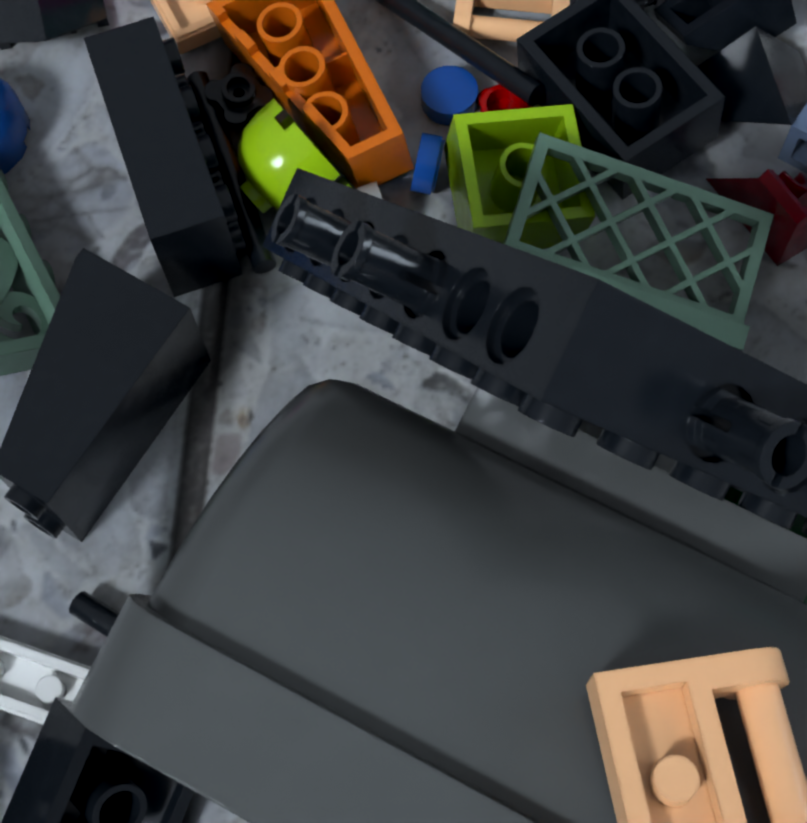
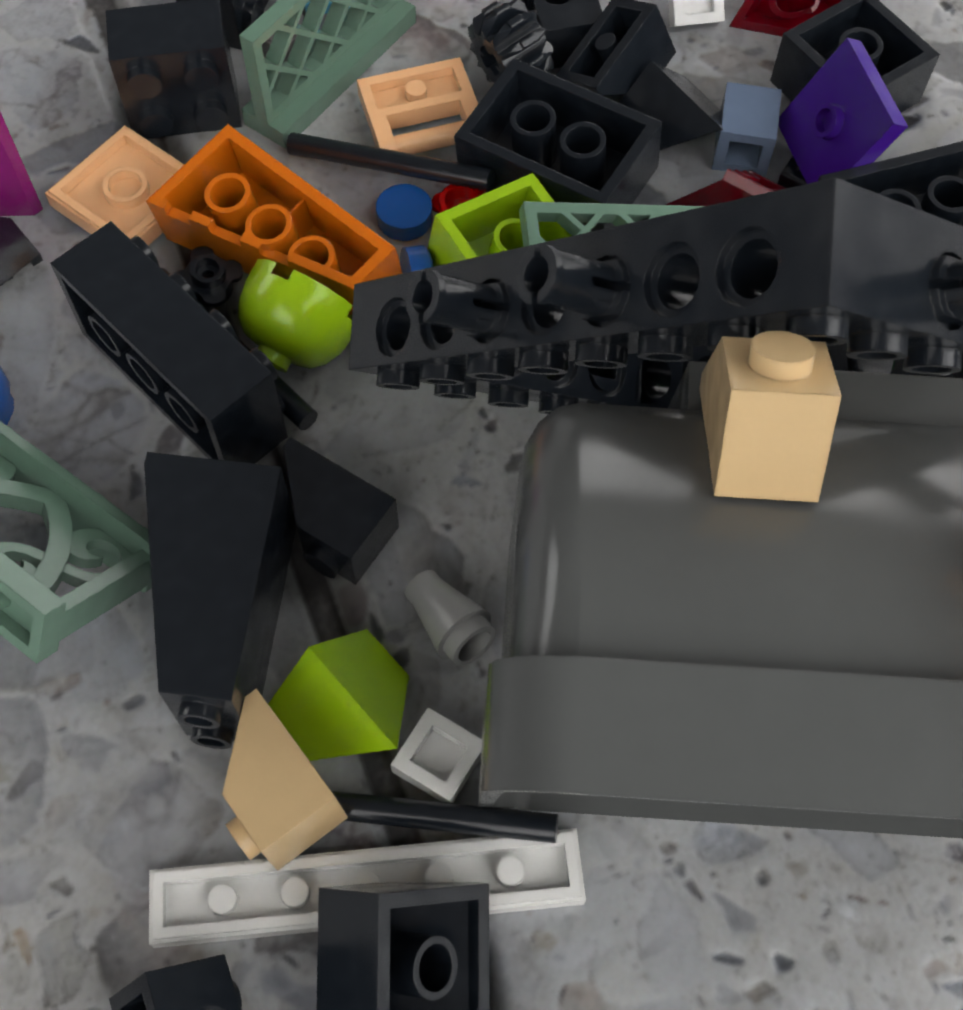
camera: 30 degrees left, 5 degrees down
none -> tan slope [222,688,348,871]
none -> lime slope [268,629,410,761]
none -> black slope [283,437,399,585]
none -> tan slope [699,331,842,502]

